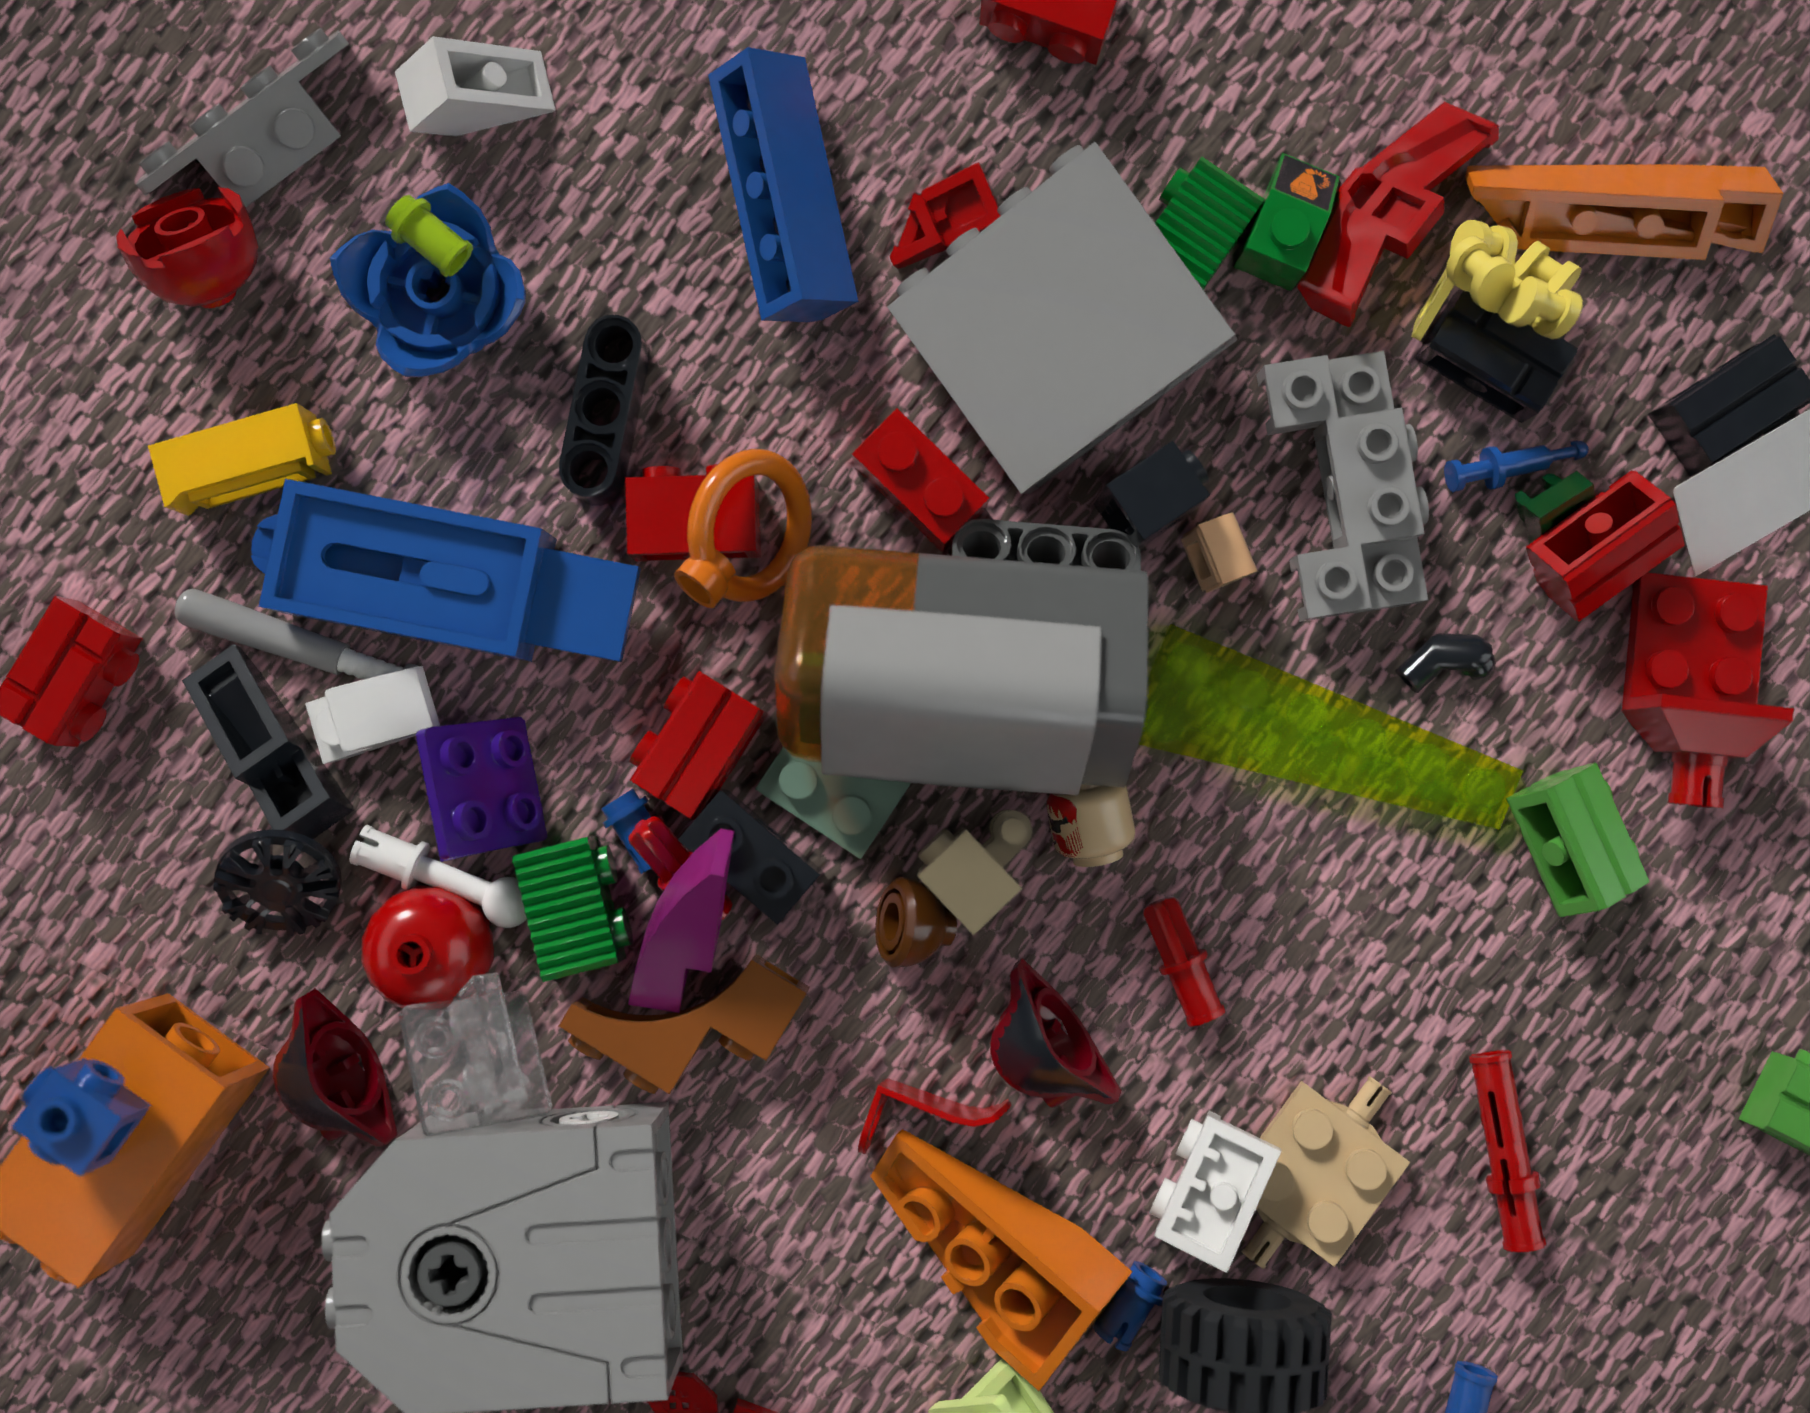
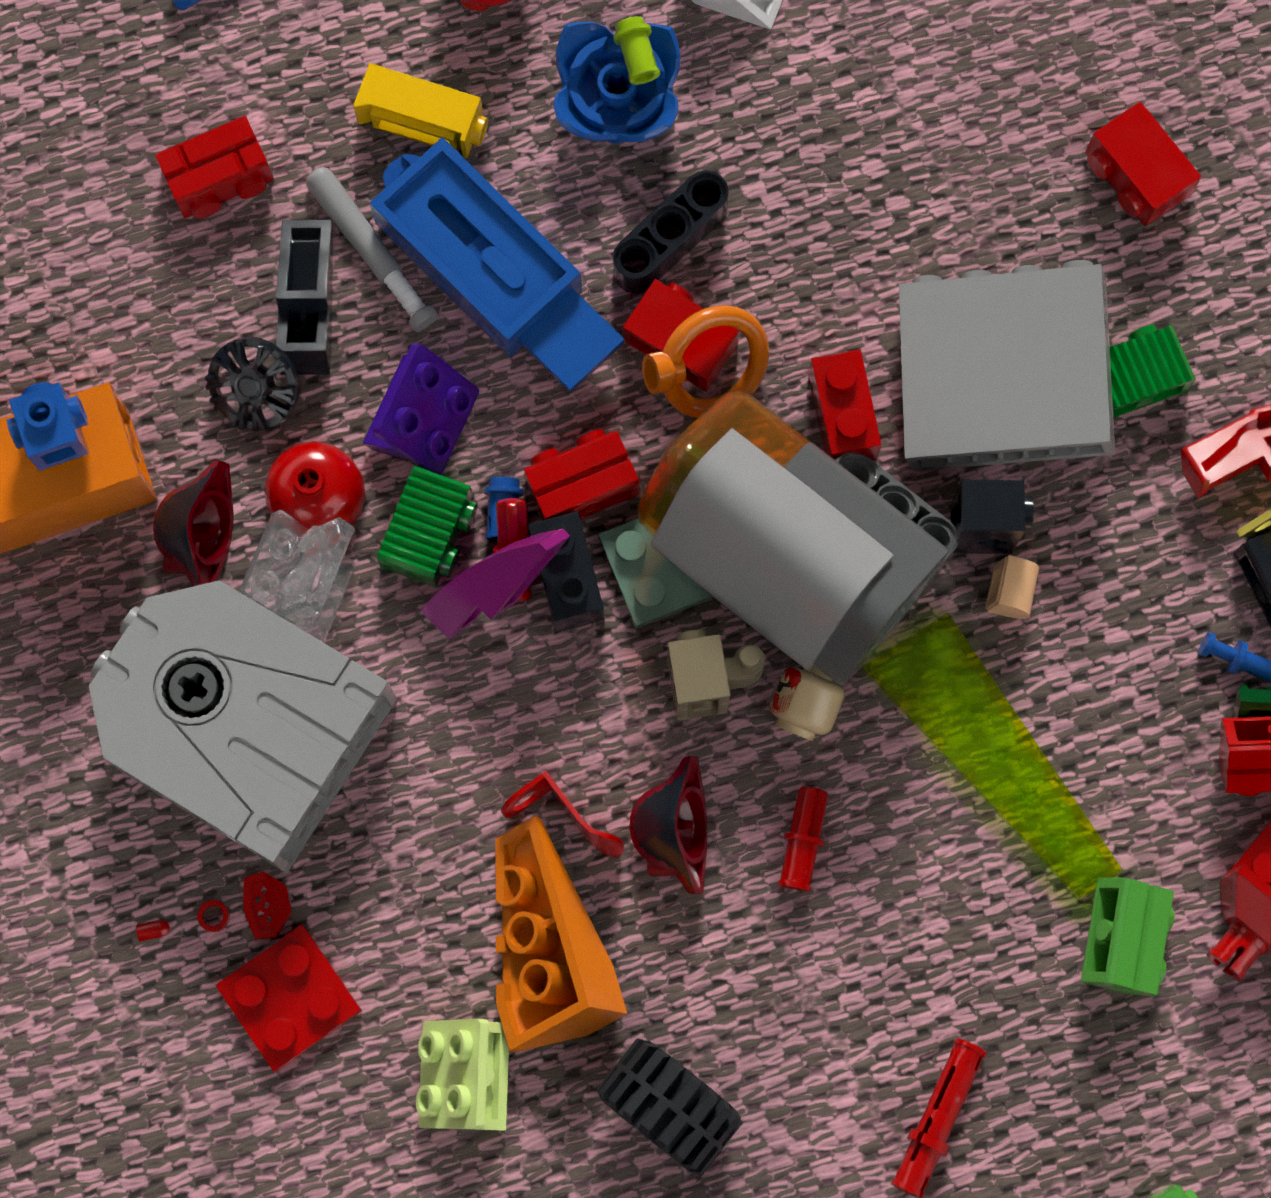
camera: 35 degrees right, 10 degrees down
white slope [305,666,440,764] -> none
white pin [349,825,527,928] -> none
dark orange arch [558,954,810,1094] -> none
blue brick [708,47,859,322] -> none
reddish brown brick [875,877,957,968] -> none
red slope [890,162,1000,269] -> none
blue pin [1093,1261,1167,1351] -> none
white bracket [1149,1111,1281,1273] -> none
green slope [1234,153,1340,291] -> none
tan plate [1241,1076,1410,1269] -> none
light grey bracket [1256,351,1429,622] -> none
black arm [1395,633,1496,693] -> none

